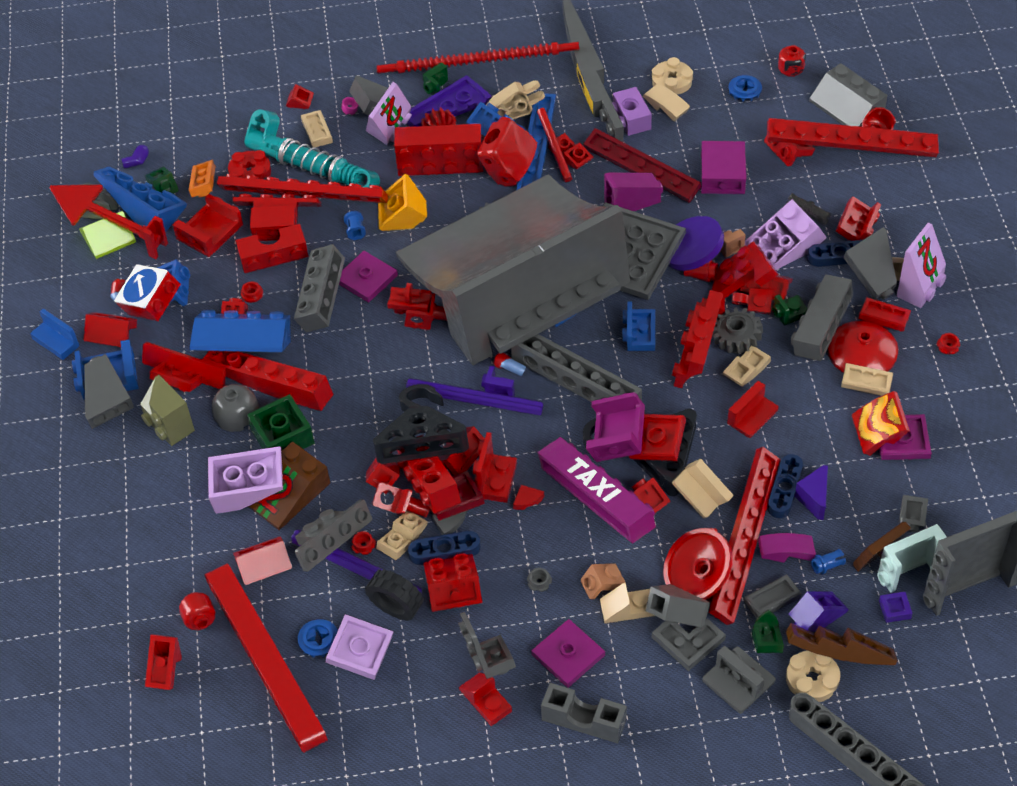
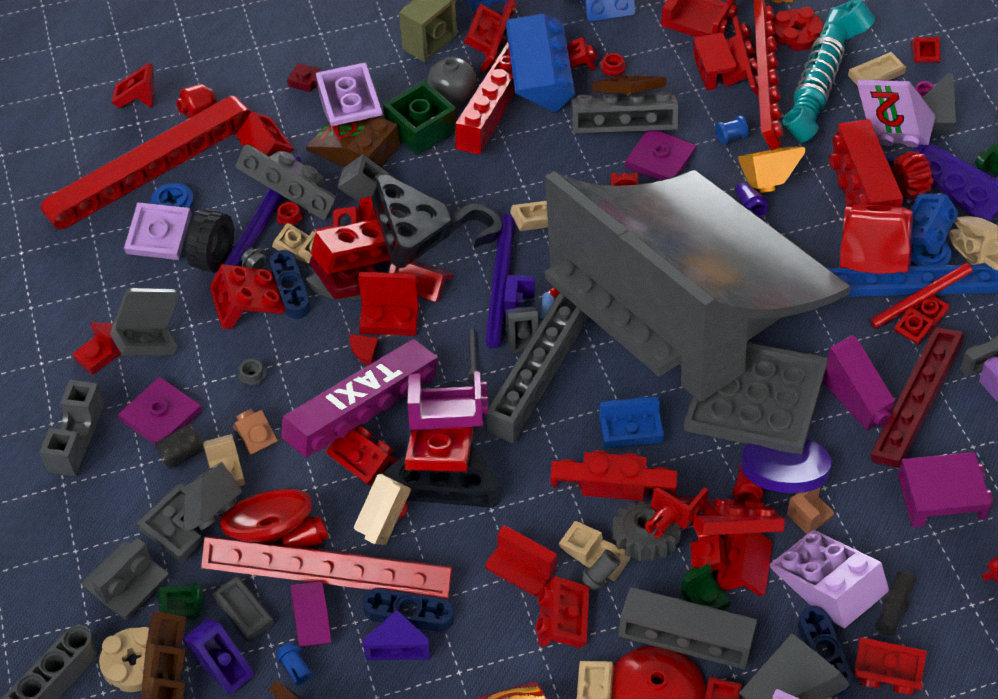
camera: 80 degrees right, 0 degrees up
red arch [235,224,309,273] -> none
none -> clear smoke piece [155,424,204,470]
none -> dark grey plate [241,248,267,269]
none -> dark red plate [287,63,321,92]
none -> dark grey slope [337,155,400,202]
none -> dark grey piece [468,329,479,381]
none -> dark grey slope [506,307,538,354]
none -> tan plate [510,201,548,231]
none -> red bracket [535,576,589,649]
none -> dark grey pin [582,550,621,590]
none -> reddish brown plate [593,75,666,95]
none -> red bracket [645,487,709,538]
none -> dark purple cone [735,182,768,218]

